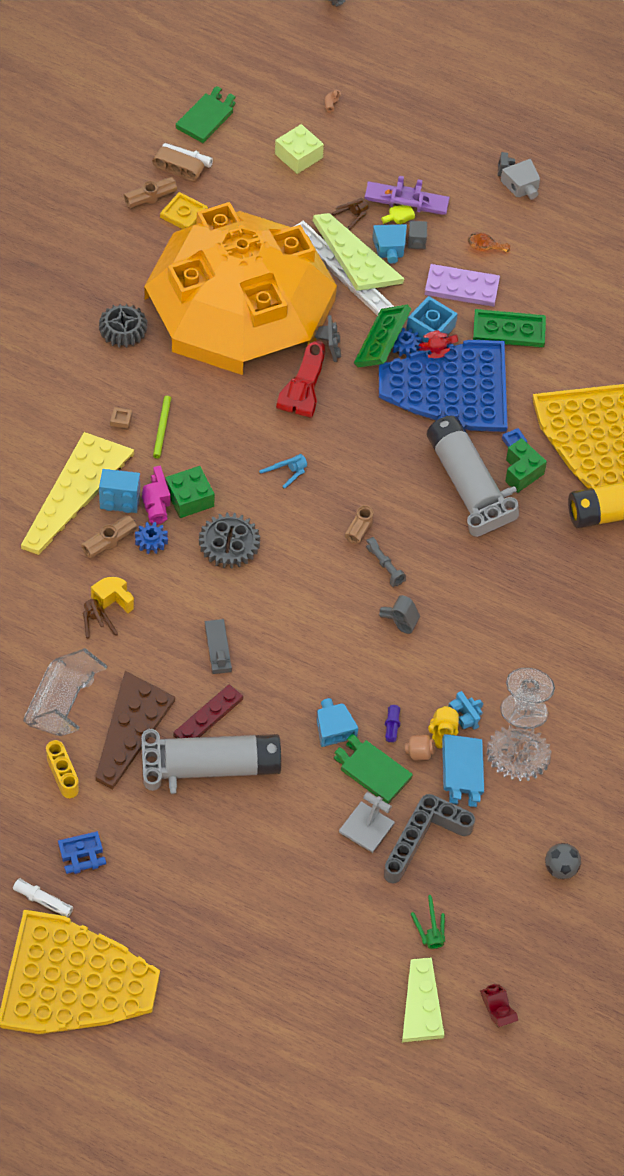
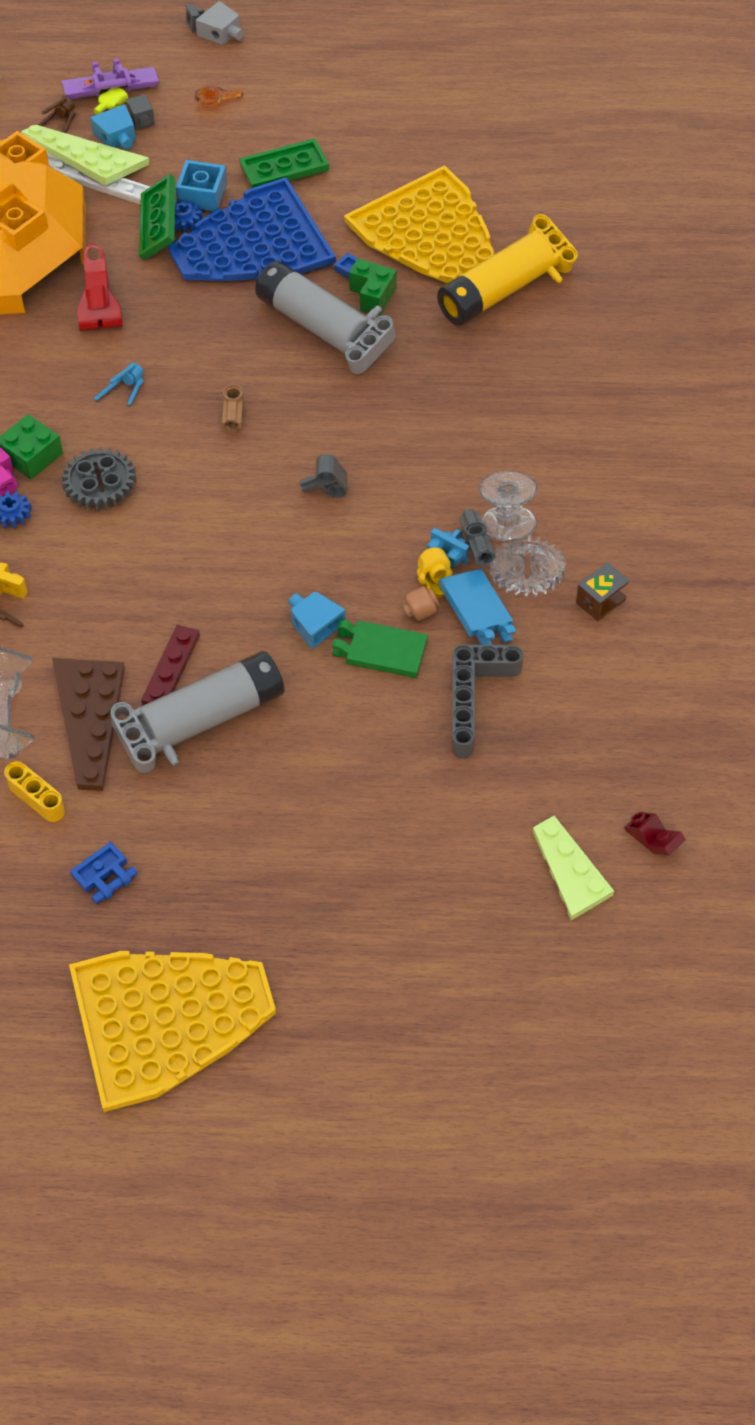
camera: 20 degrees left, 0 degrees up
white pin [13,878,73,917] -> none
dark grey hinge [205,619,232,674] -> none
dark grey plate [315,315,341,362] -> none
light grey plate [339,791,395,853] -> none
dark grey piece [366,537,406,587] -> none
dark purple axle [385,705,401,743] -> none
green plant [411,895,446,949] -> none
red piece [418,330,458,358] -> none
lavender plate [425,264,500,307] -> none
dark grey piece [545,843,581,880] -> none
none -> dark grey piece [459,508,496,567]
none -> piece [576,563,629,622]

